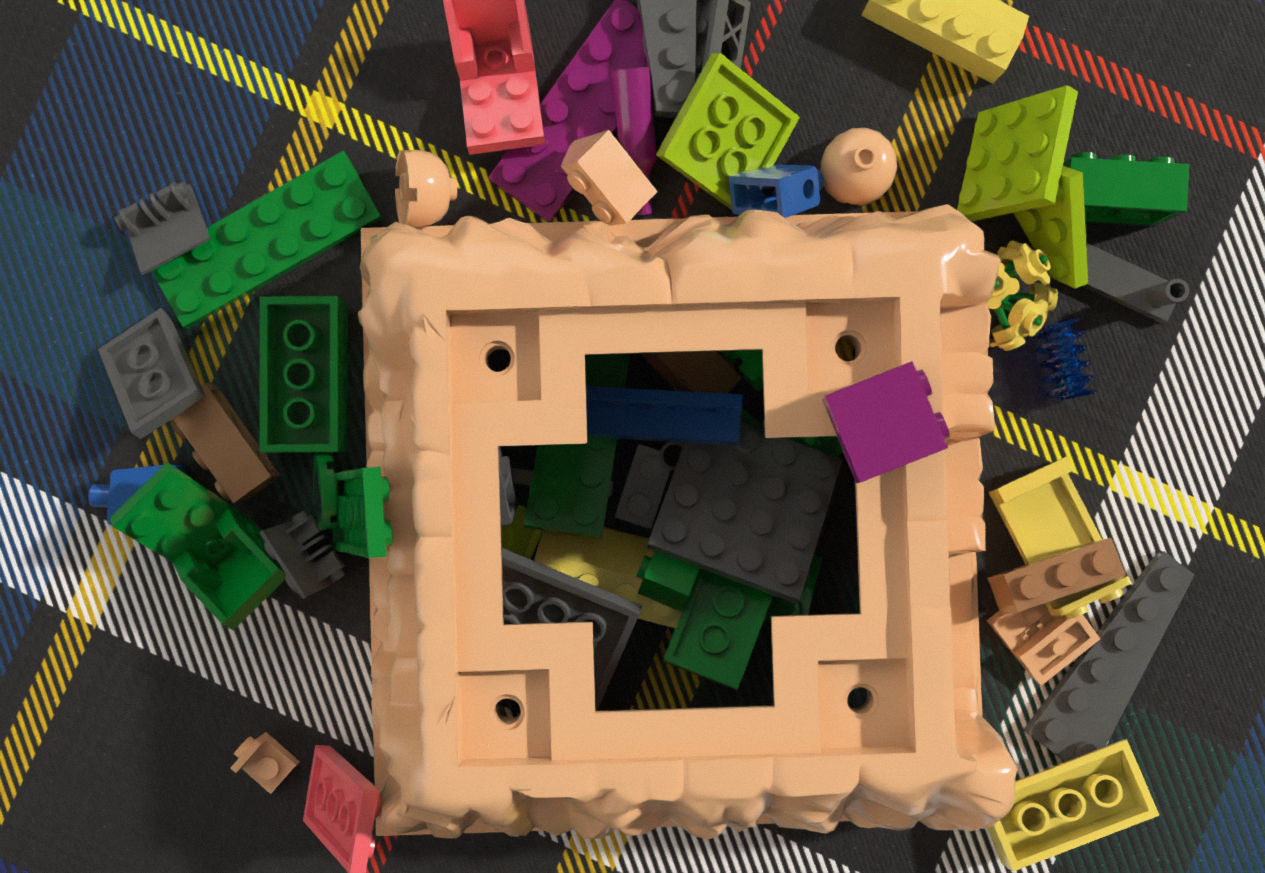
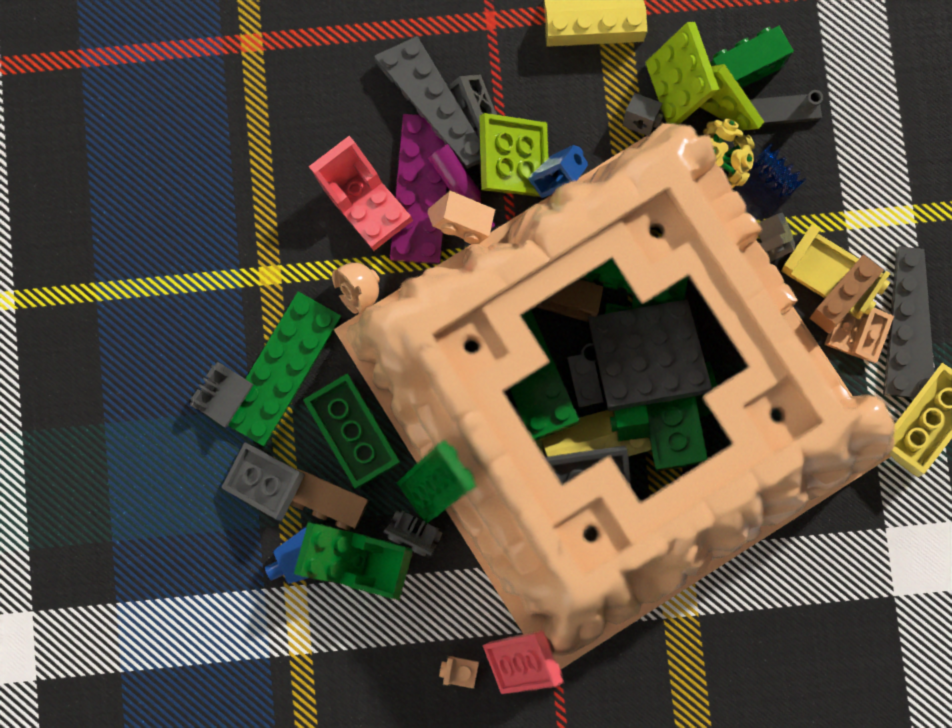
camera: 25 degrees left, 5 degrees down
green tile [313,453,338,531] -> none
blue fence [586,386,743,445] -> none
light nougat cylinder [820,128,897,206] -> none
magenta piece [822,361,950,483] -> none
none -> dark grey brick [622,93,664,136]
none -> dark grey brick [758,213,795,261]

